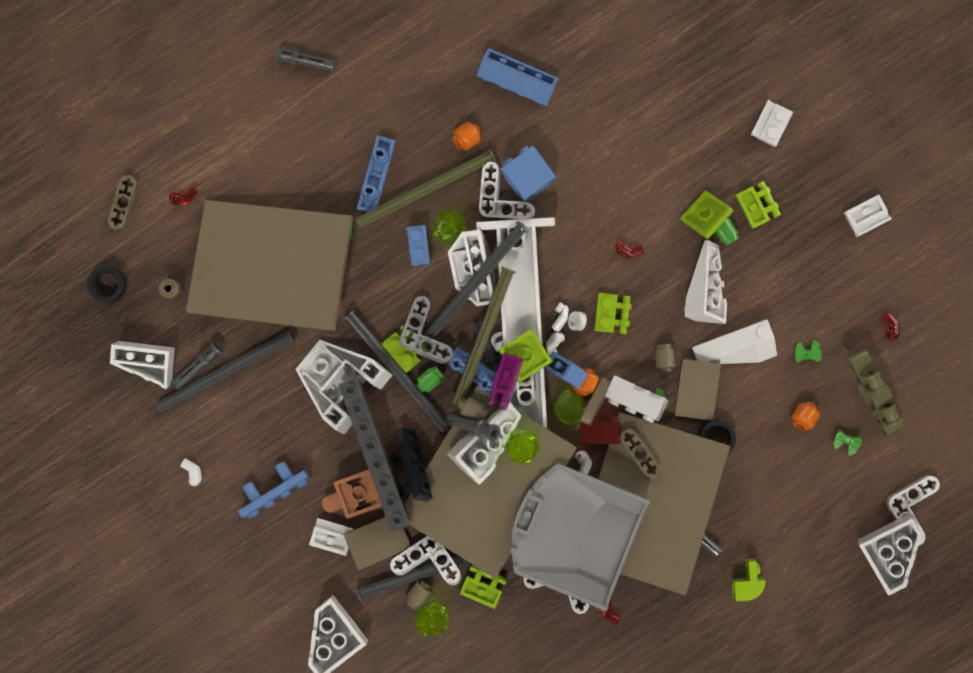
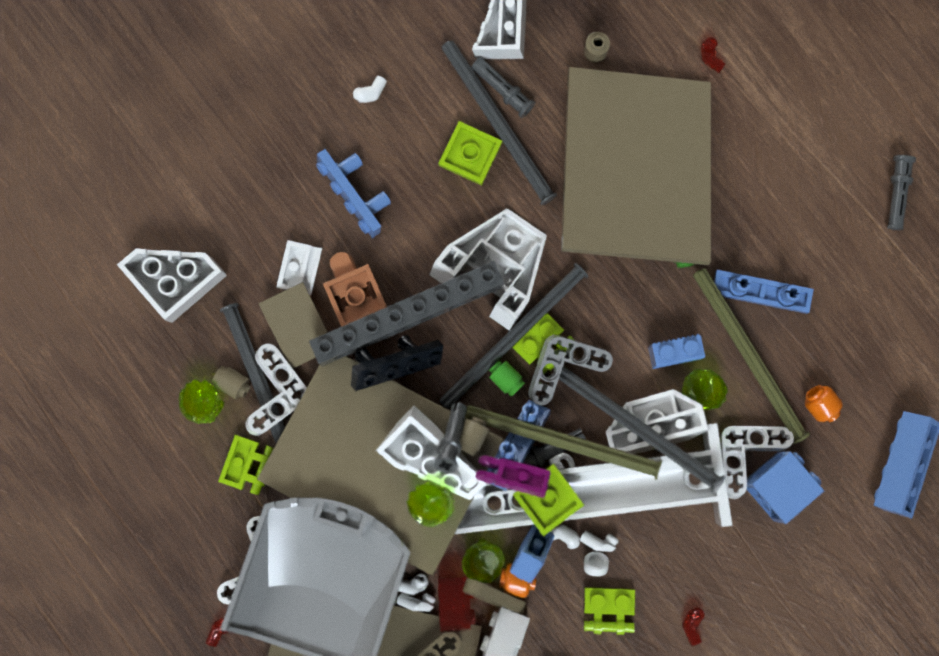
camera: 90 degrees right, 5 degrees down
none -> white arm [397,593,436,611]
none -> lime plate [438,121,502,186]

